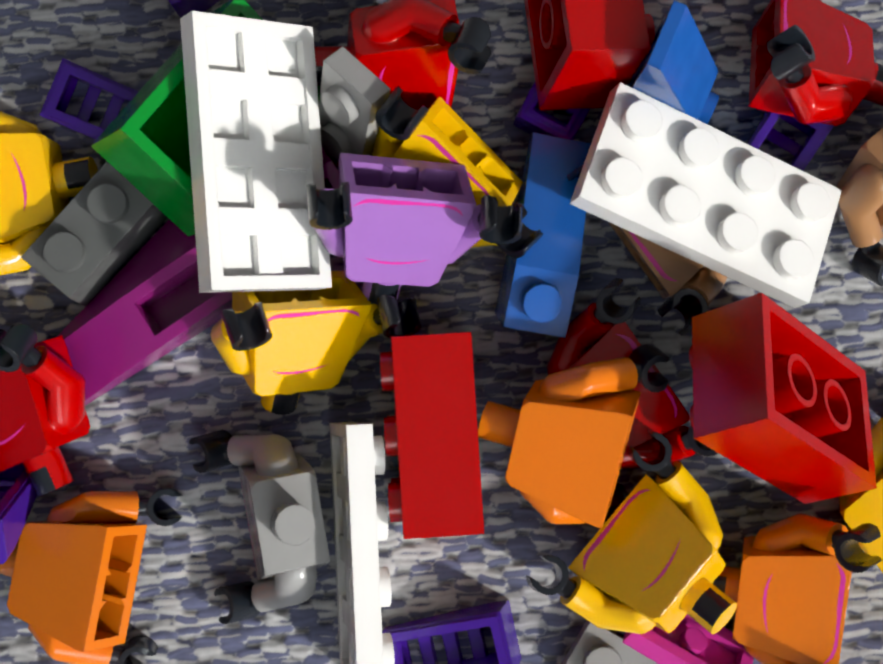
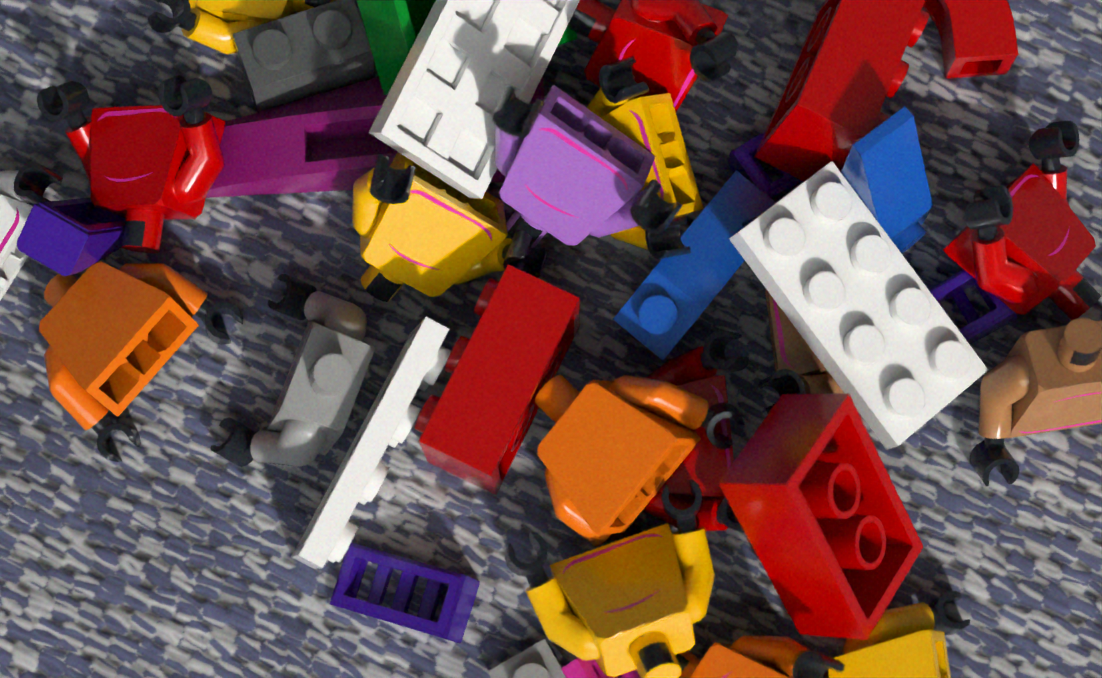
camera: 30 degrees right, 10 degrees down
light grey plate [319,46,391,162] -> none

